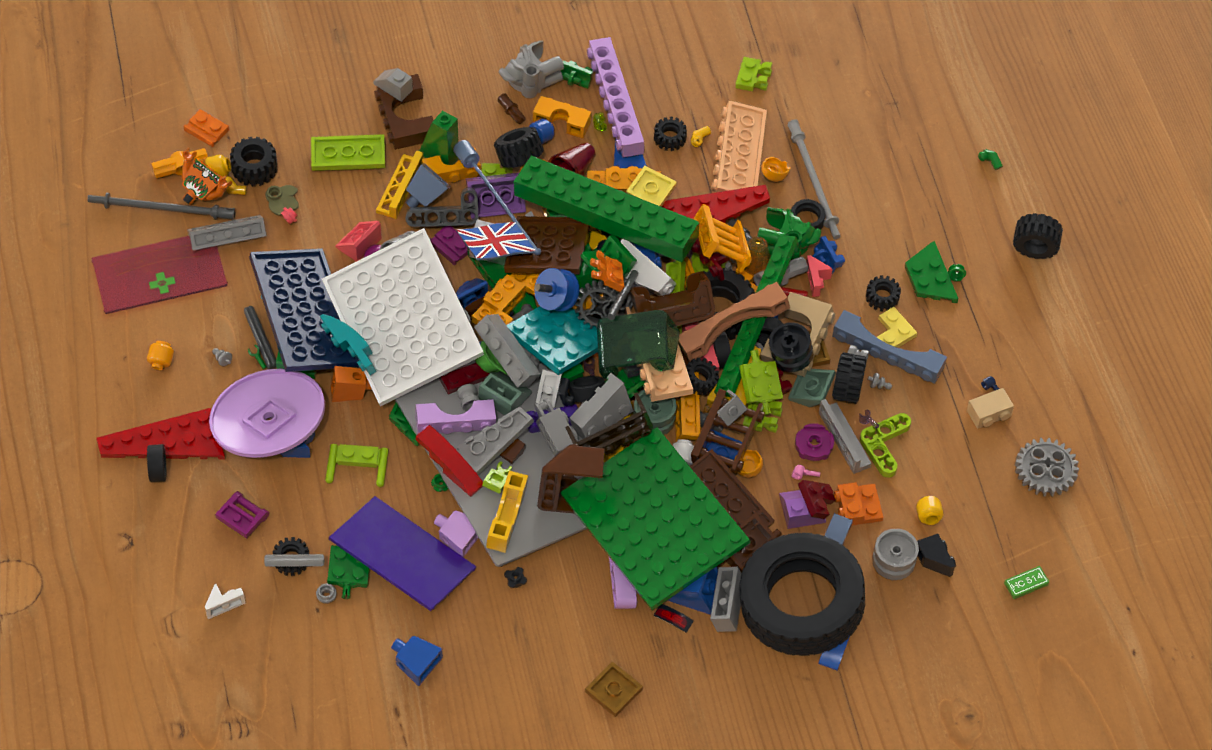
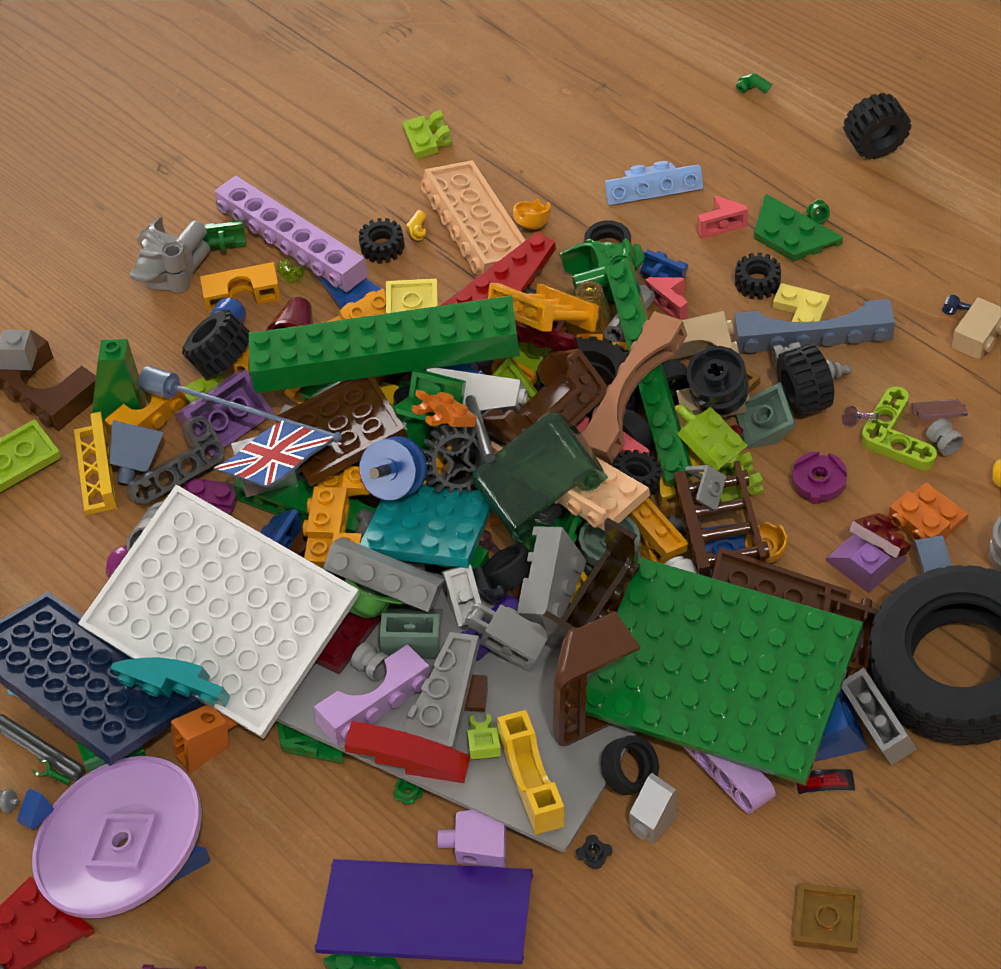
camera: 25 degrees left, 5 degrees down
lime plate [325,444,389,487] -> none
coral slope [336,221,382,262] -> none
reddish brown axle [497,93,525,124] -> none
light grey bar [787,119,840,239] -> none
bright pink hand [792,465,820,480] -> none
light grey fence [819,399,872,474] -> none
none -> blue slope [17,788,54,830]
none -> black tyre [600,735,659,795]
none -> light blue bracket [605,161,703,205]
none -> light grey slope [629,773,676,844]
none -> coral slope [697,196,748,239]
none -> piece [911,399,968,420]
none -> light grey wheel [926,418,964,456]

